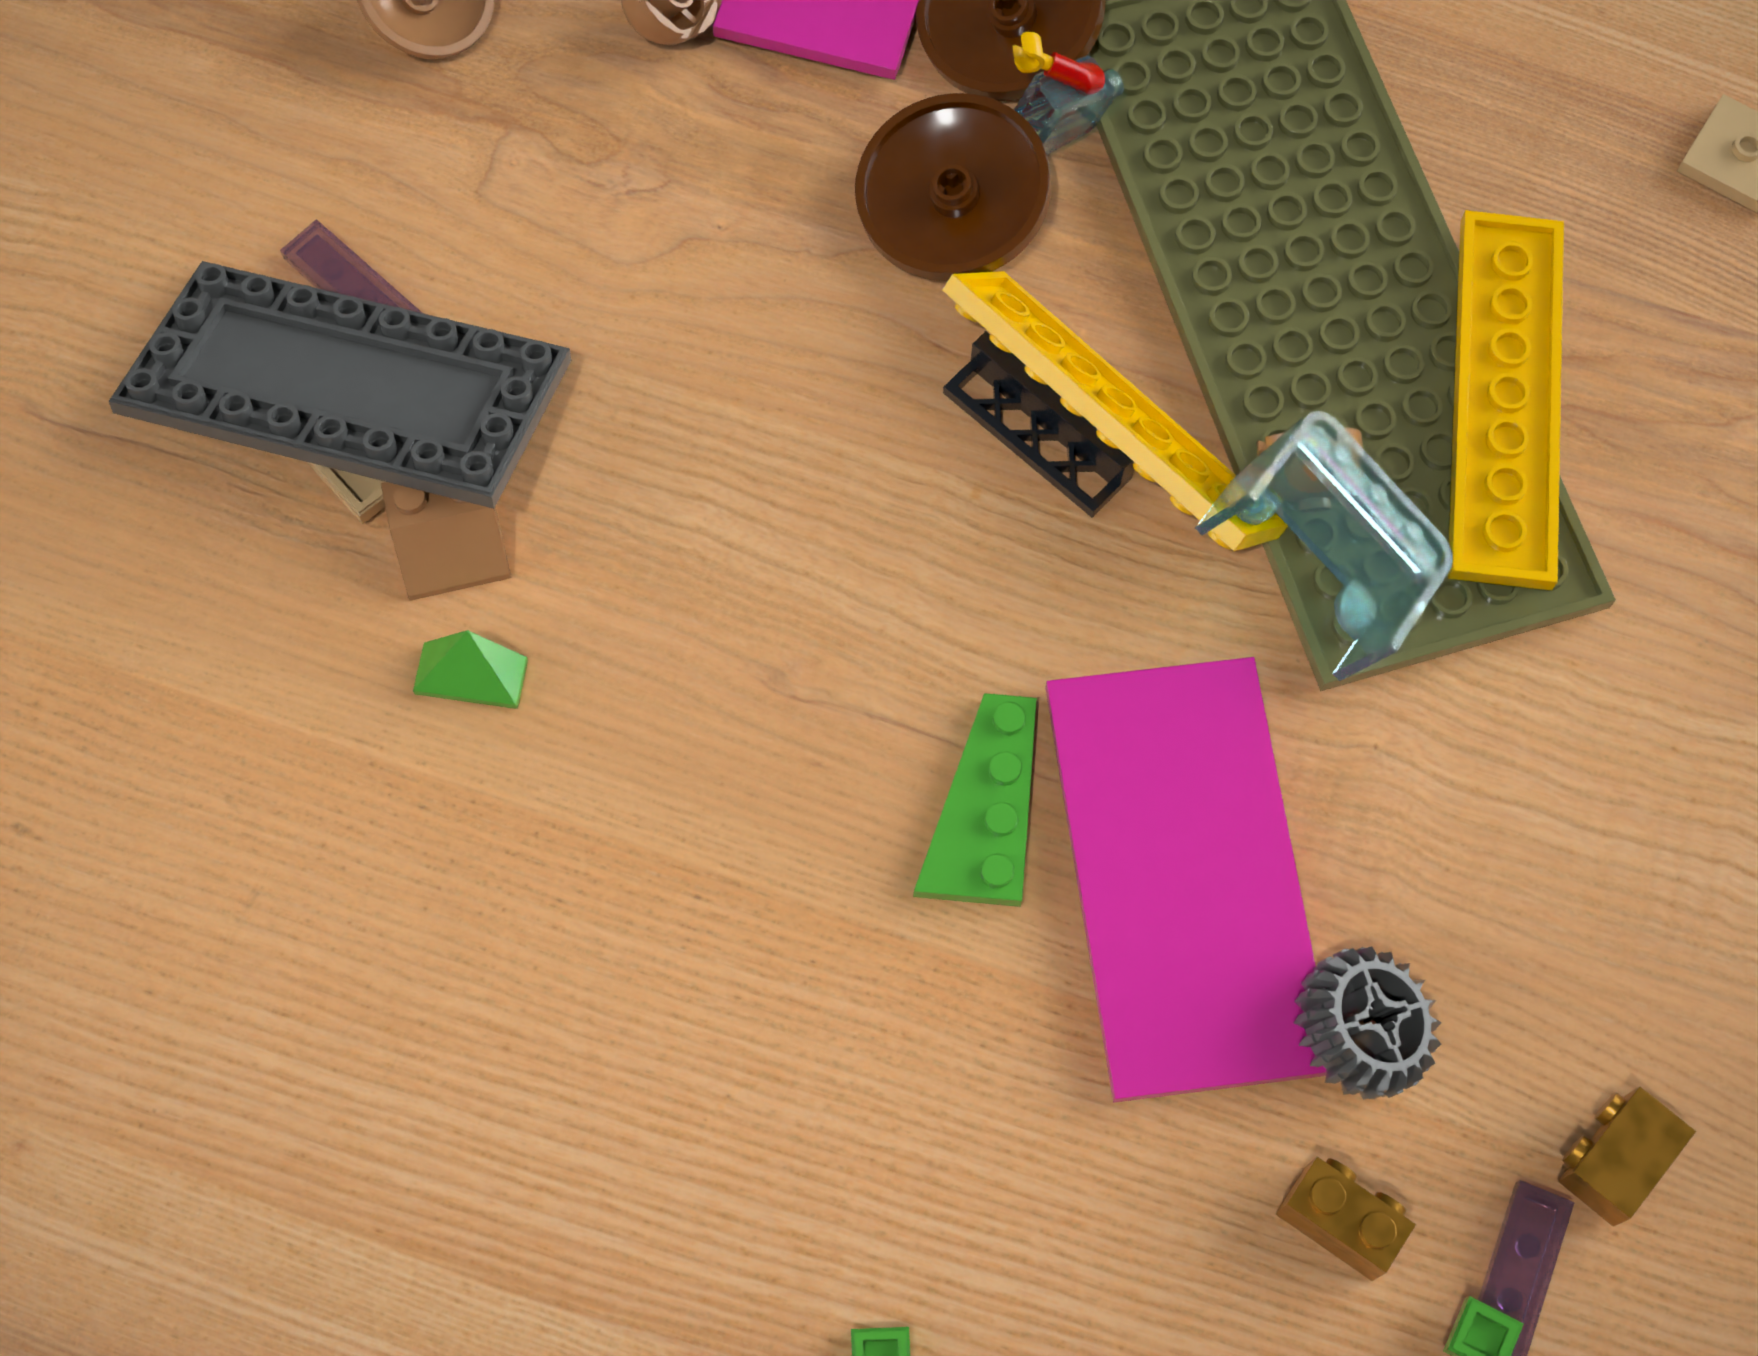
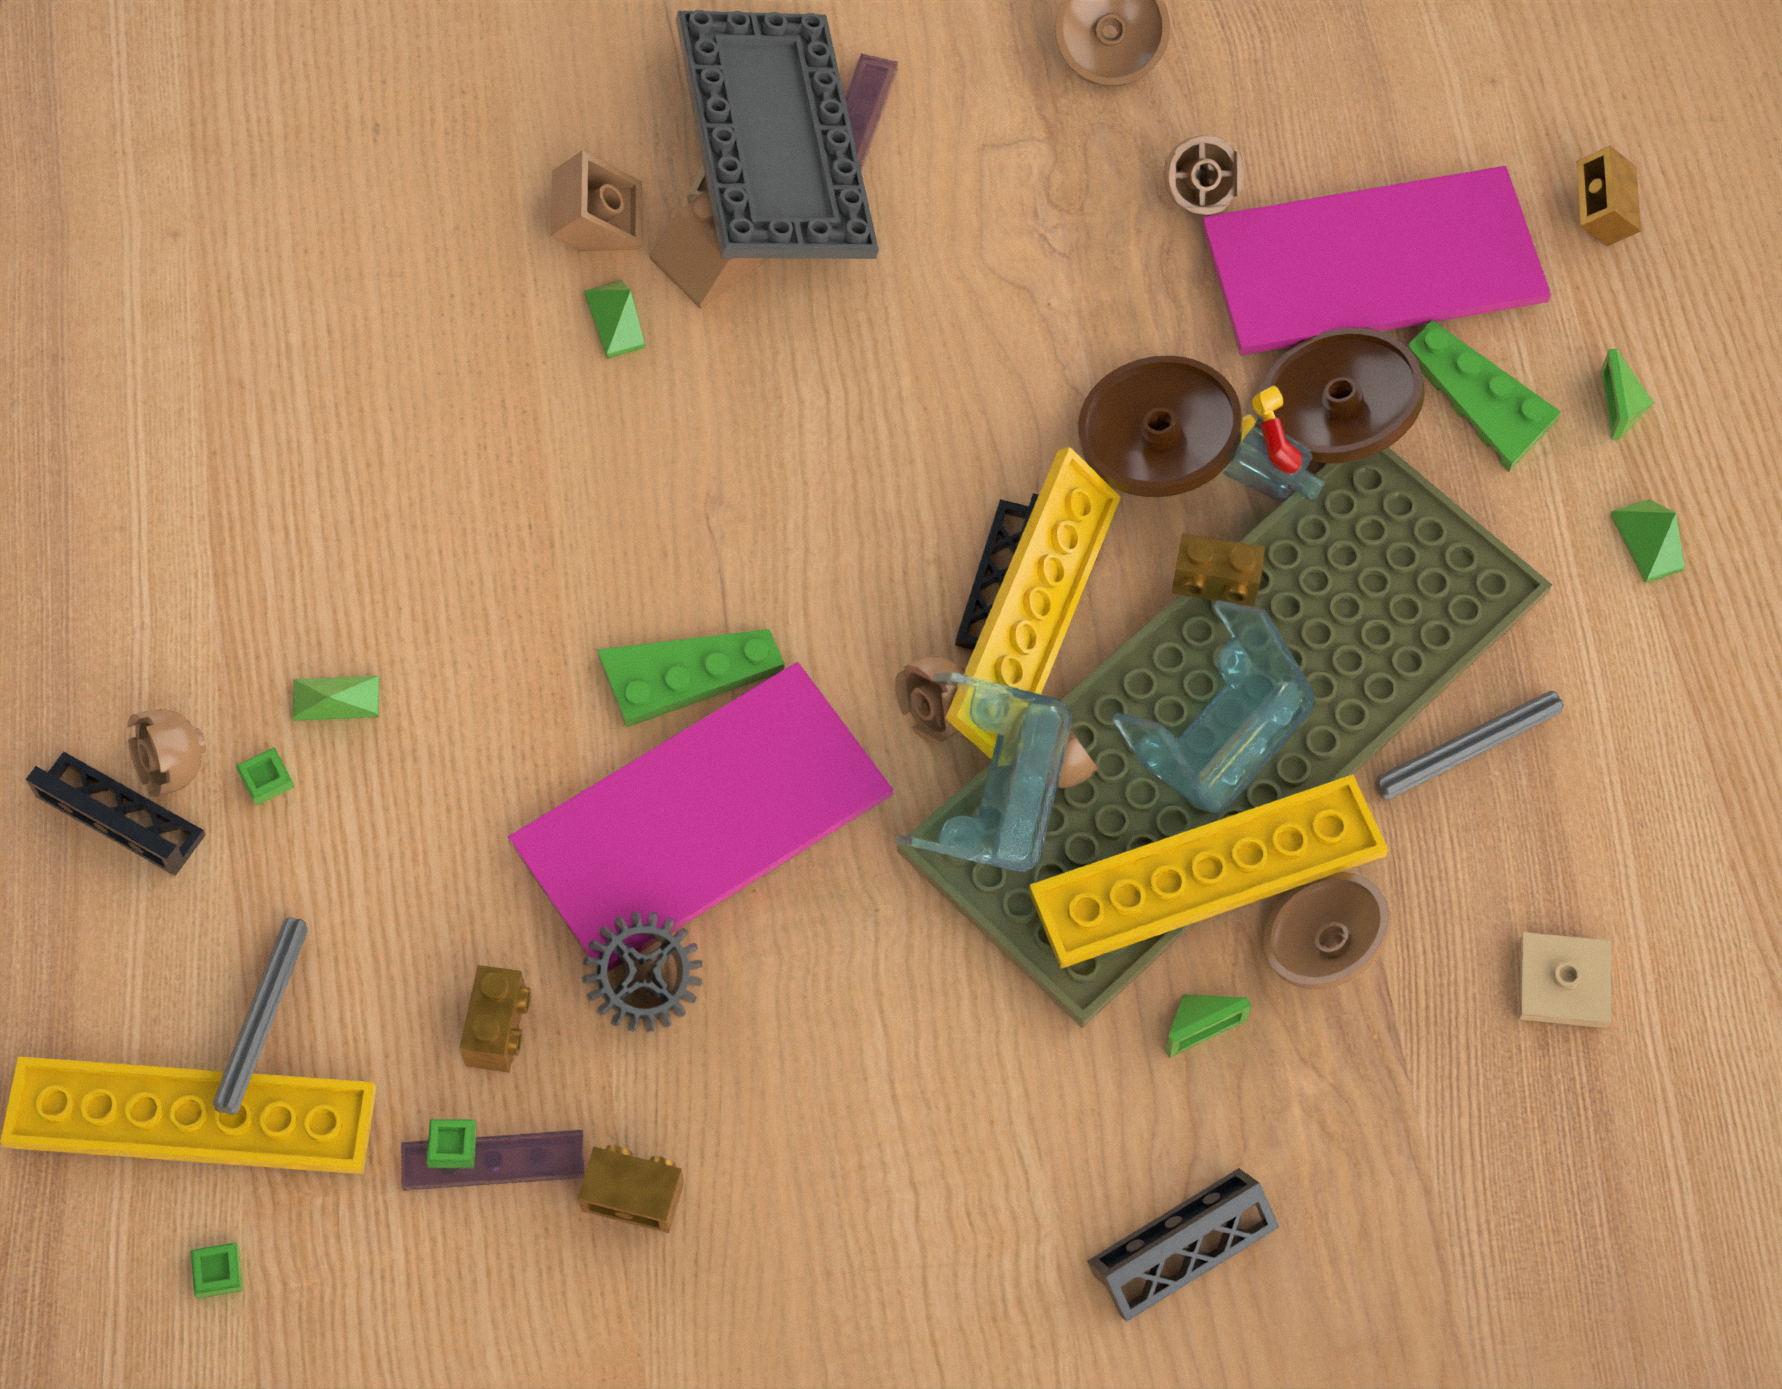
camera: 65 degrees right, 5 degrees down
none -> bright green slope [293,676,380,721]
none -> medium nougat slope [550,150,642,251]
none -> medium nougat cylinder [895,656,965,744]
none -> clear light blue windscreen [1112,600,1314,813]
none -> bright green slope [1165,994,1252,1058]
none -> pearl gold brick [1171,533,1265,607]
none -> medium nougat dish [1263,872,1392,989]
none -> axle [1375,691,1564,799]

